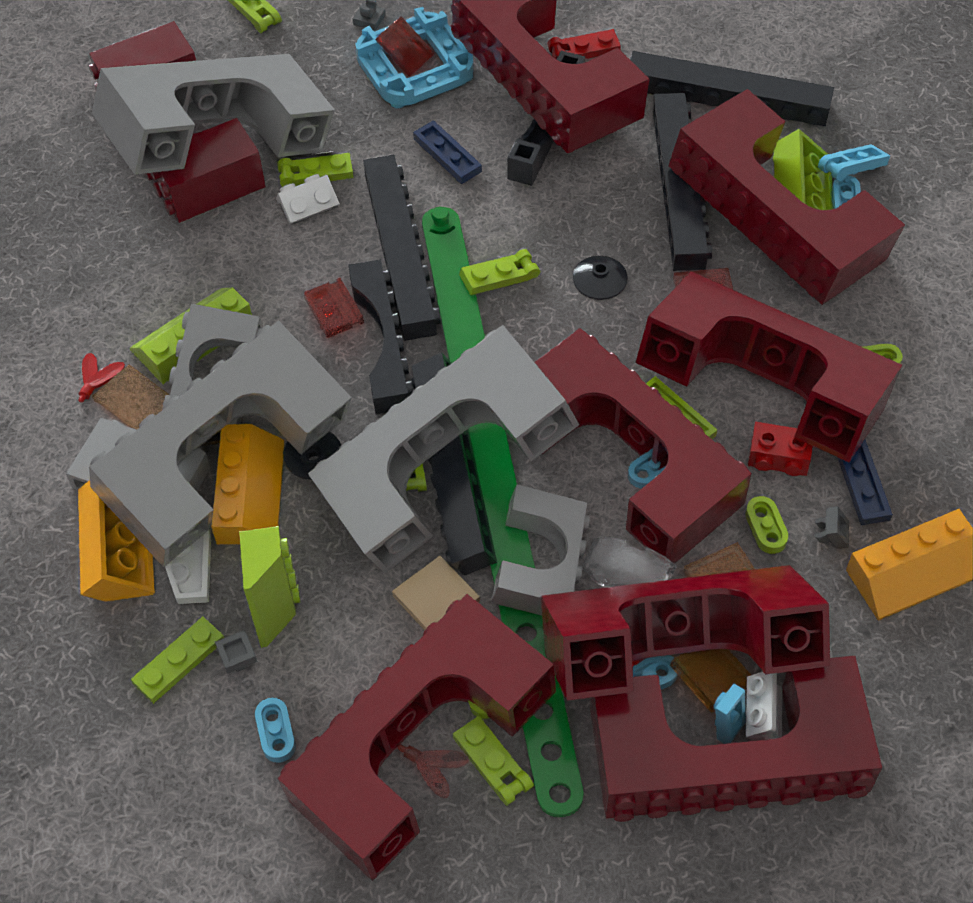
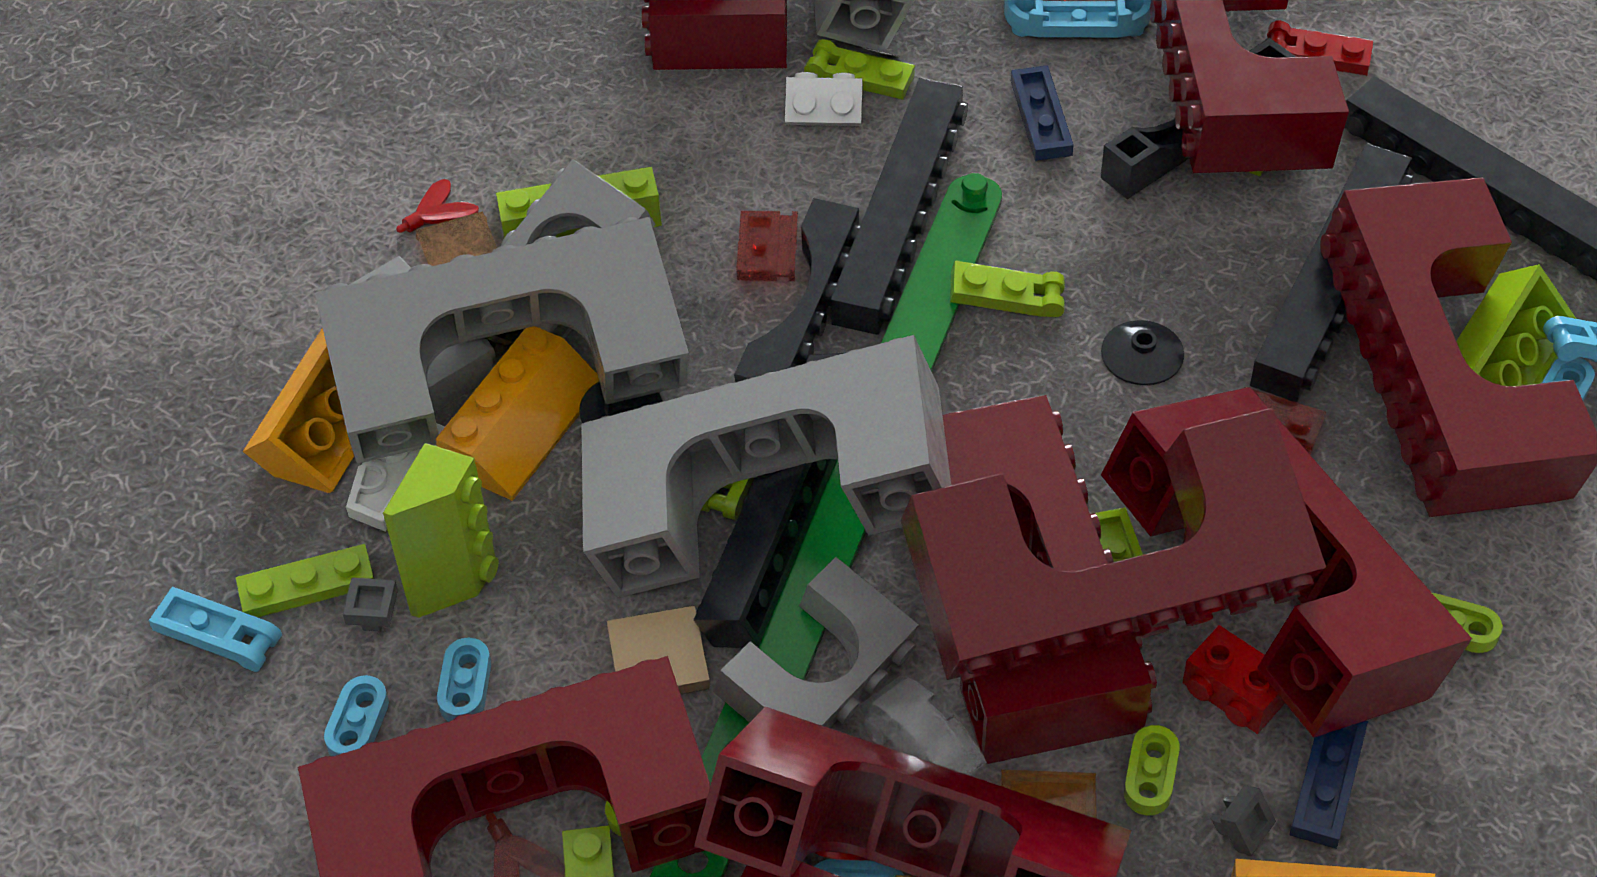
camera: 30 degrees right, 5 degrees down
none -> medium azure plate [149,586,282,672]
none -> medium azure plate [437,637,491,722]
none -> dark red arch [901,408,1326,684]

